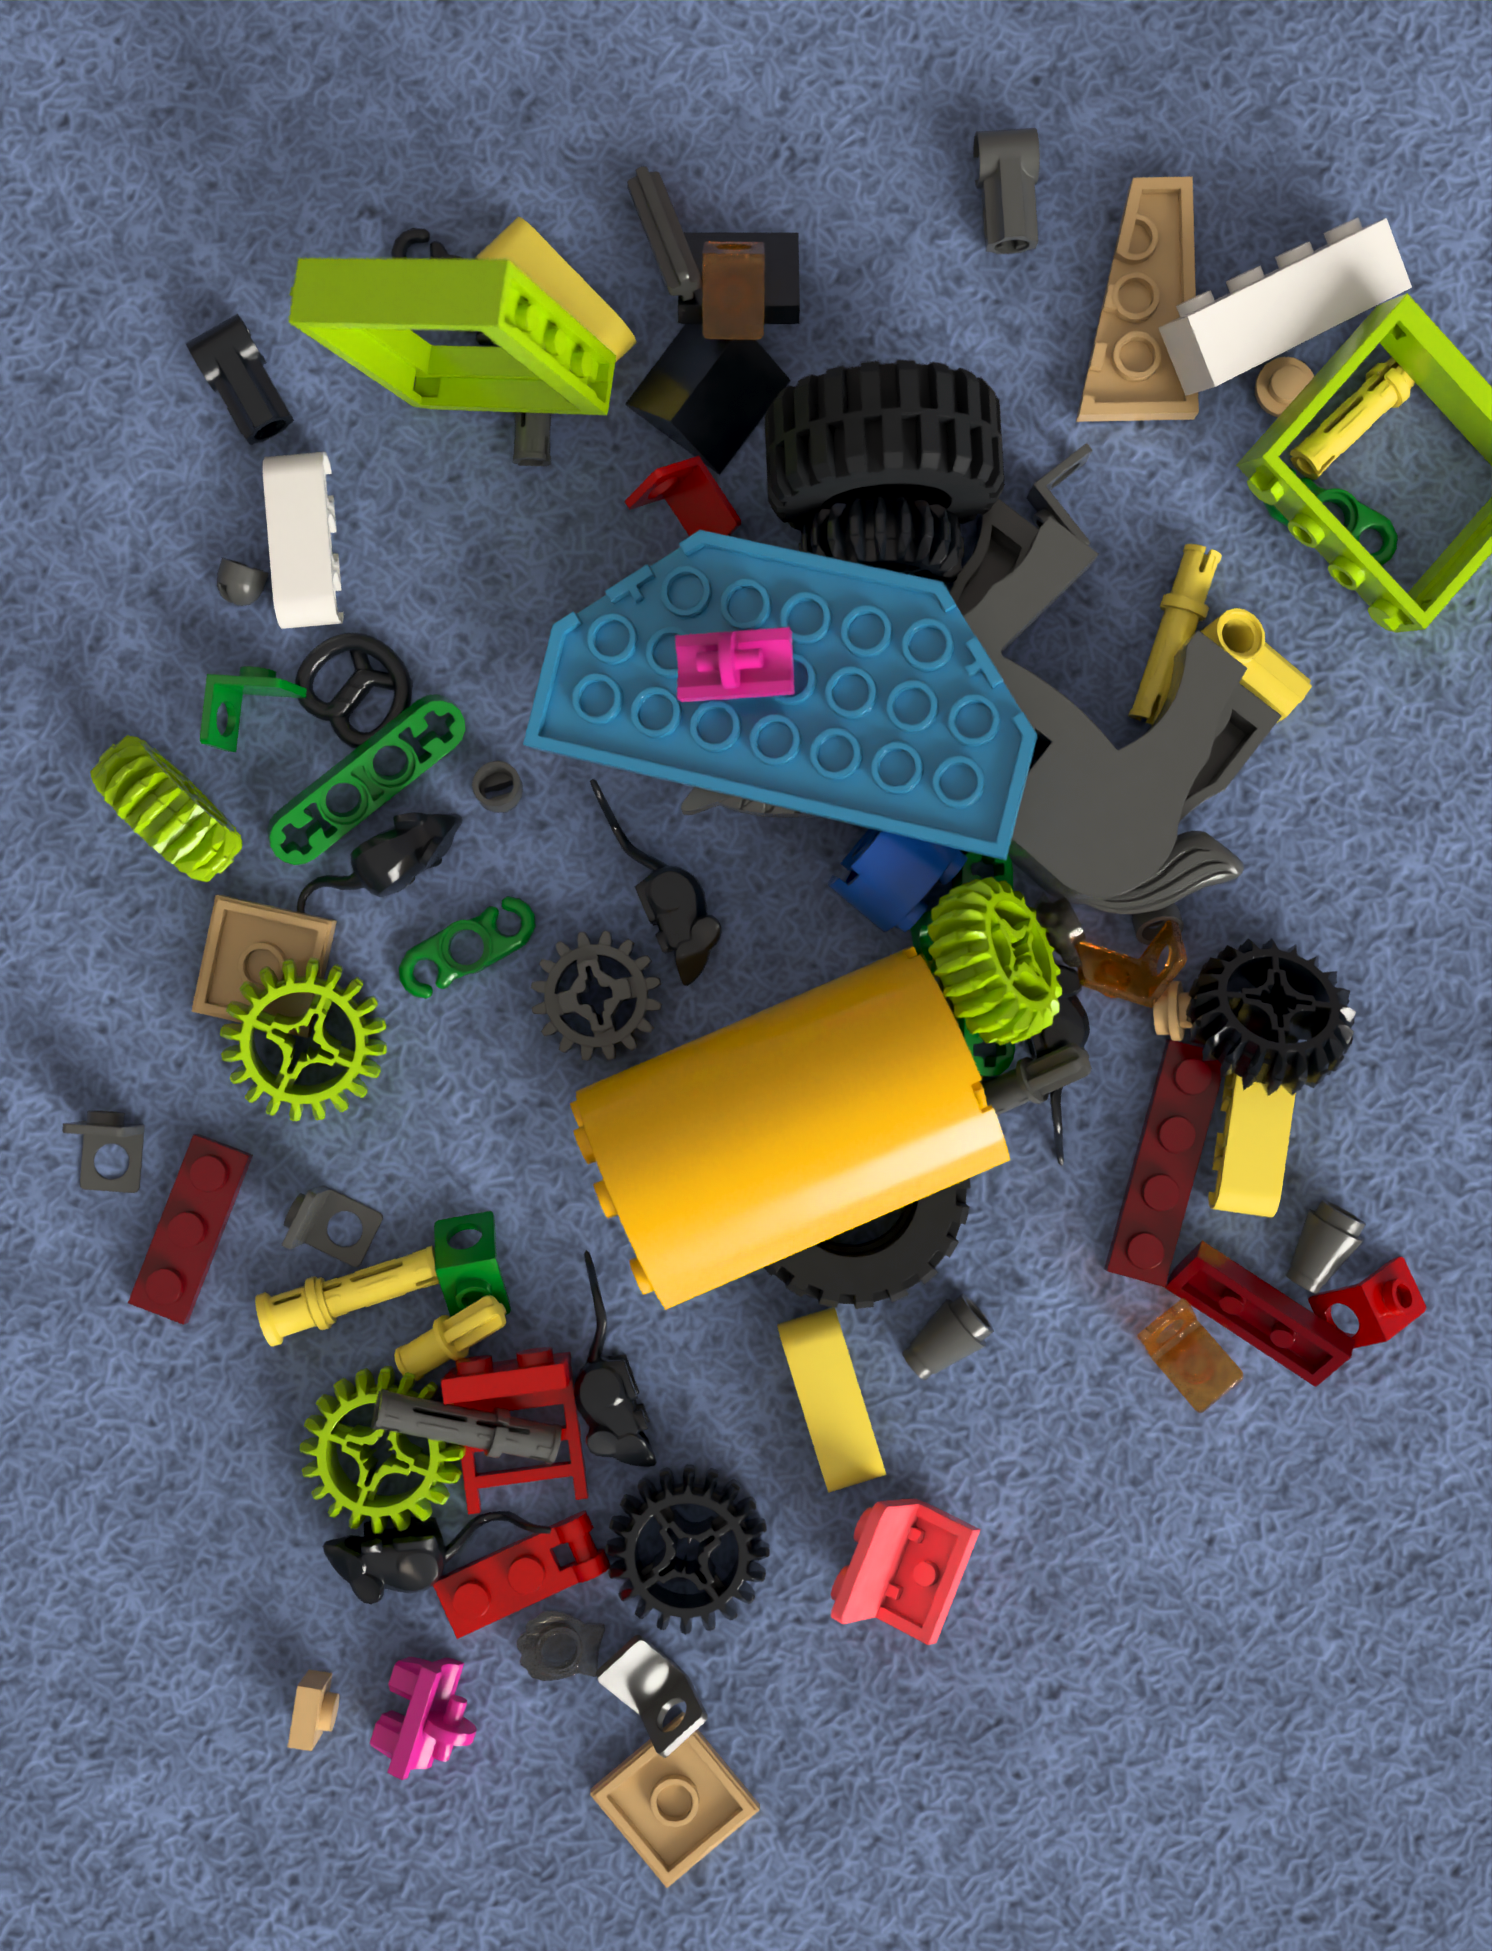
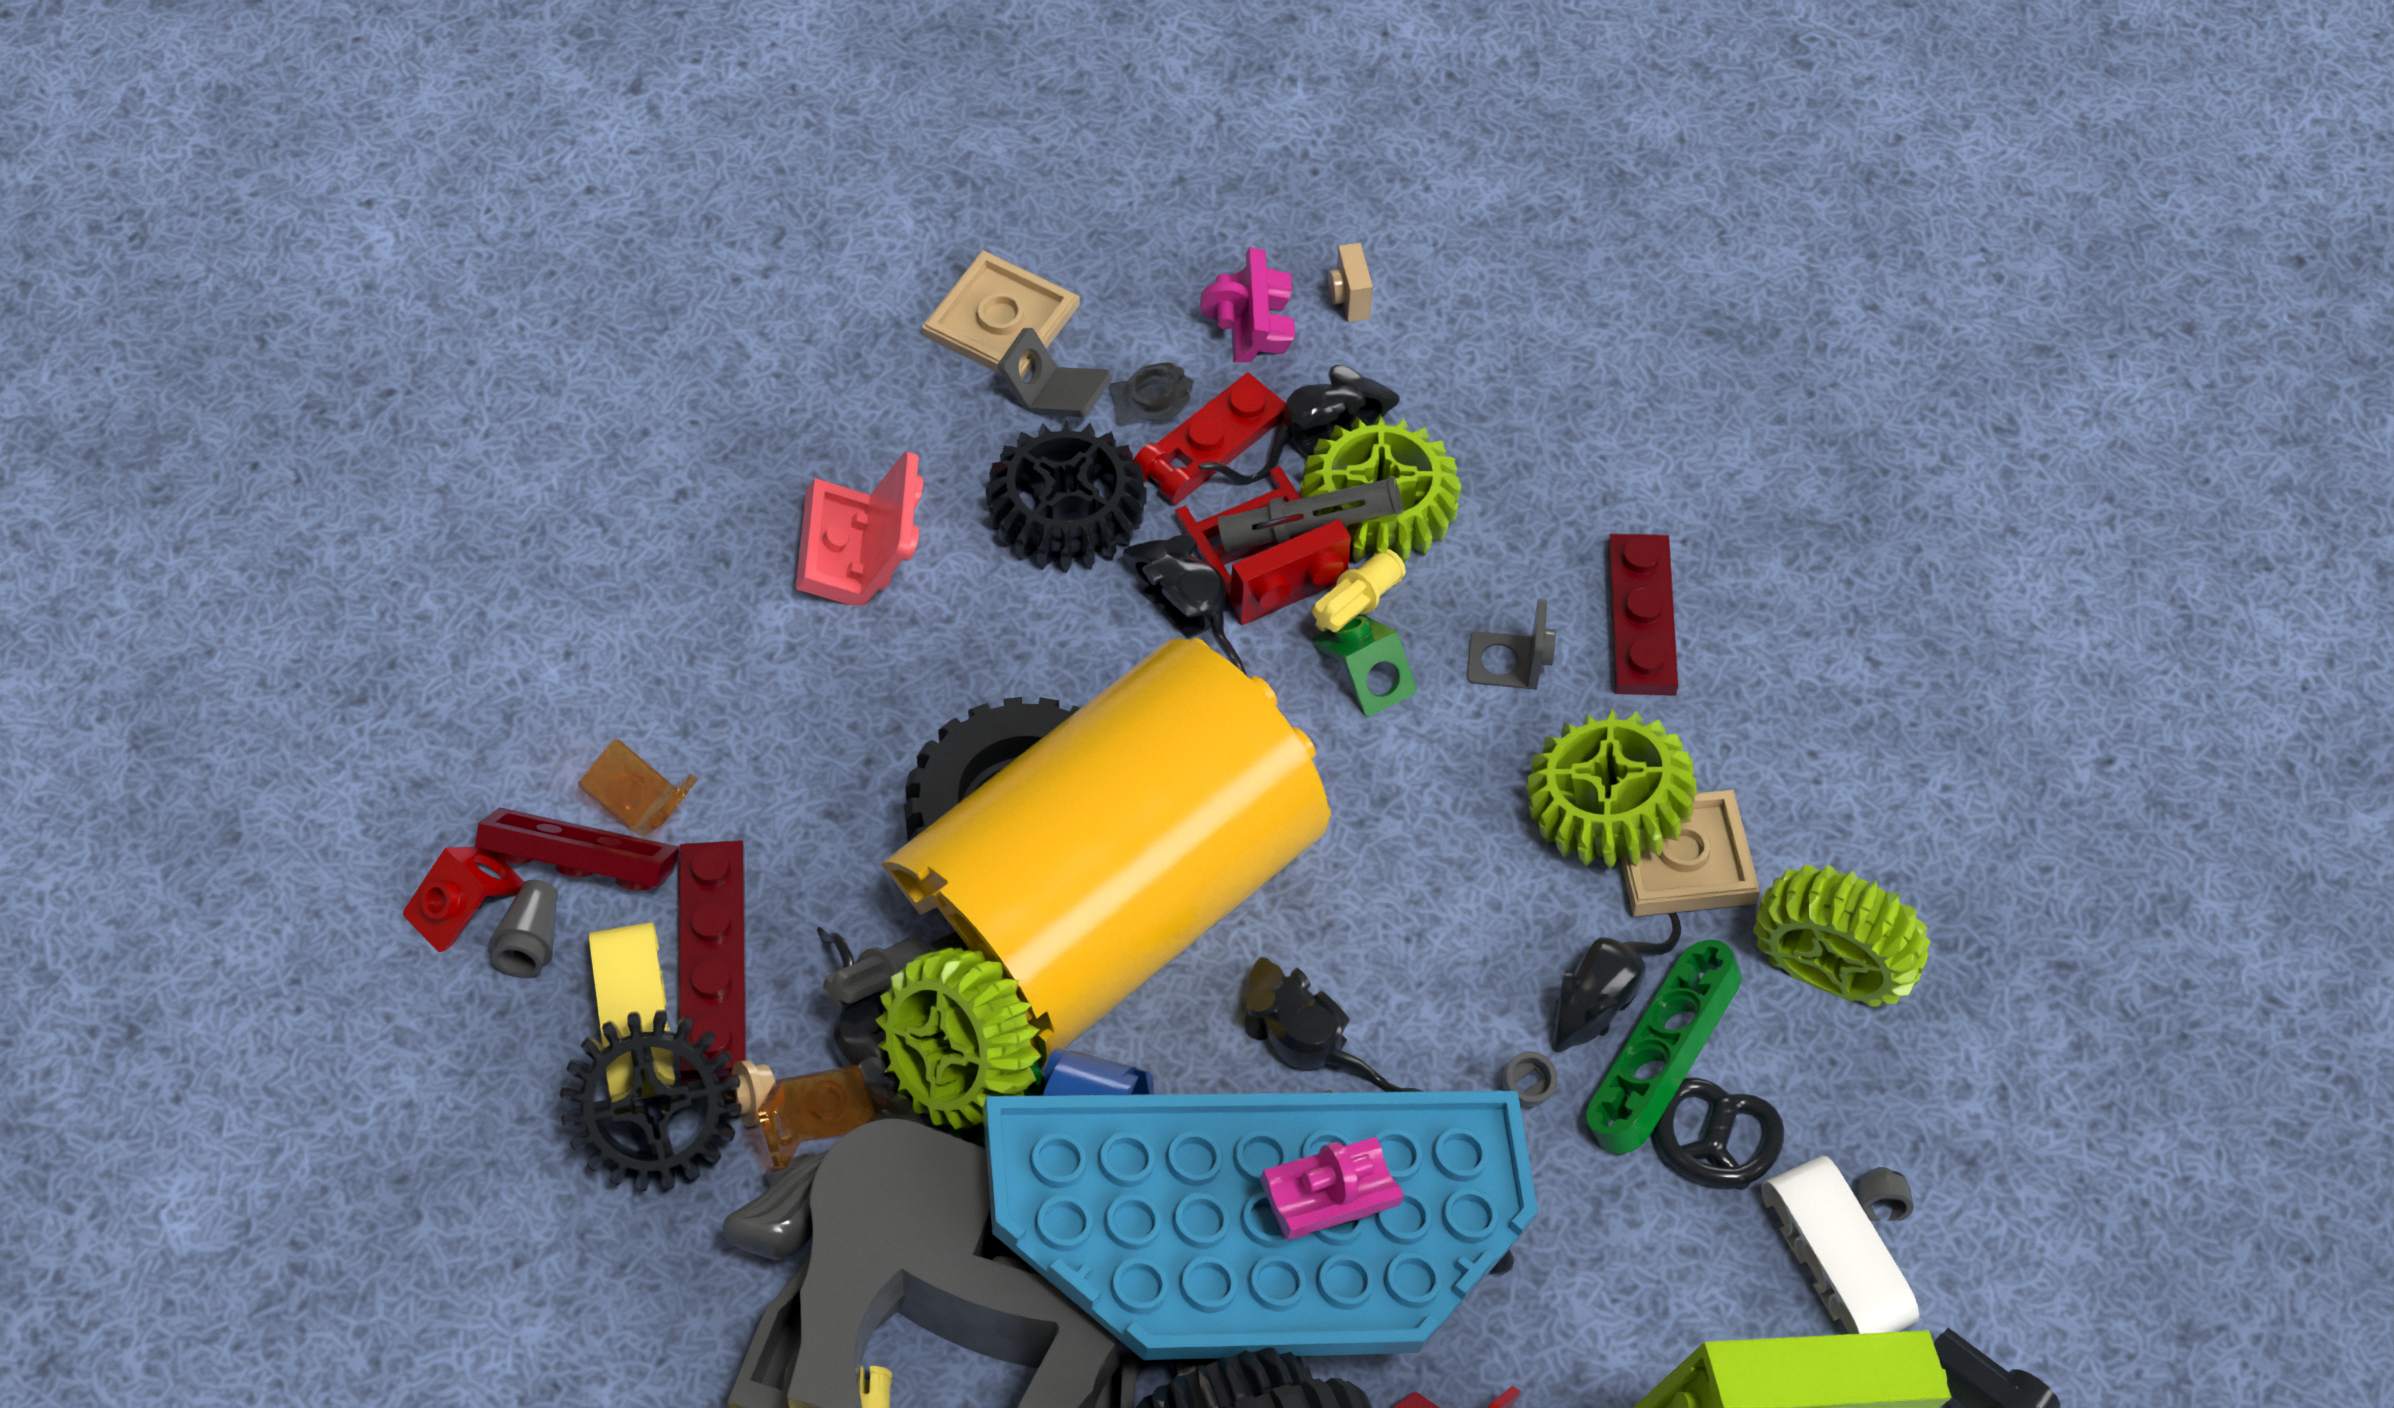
camera: 155 degrees right, 30 degrees down
dark grey bracket [62,1111,145,1193] -> none
green bracket [200,666,307,752] -> none
light yellow pin [255,1246,440,1347] -> none
green piece [398,896,536,999] -> none
dark grey gear [531,931,662,1061] -> none
light yellow beam [777,1307,886,1493] -> none
dark grey cone [902,1294,994,1380] -> none

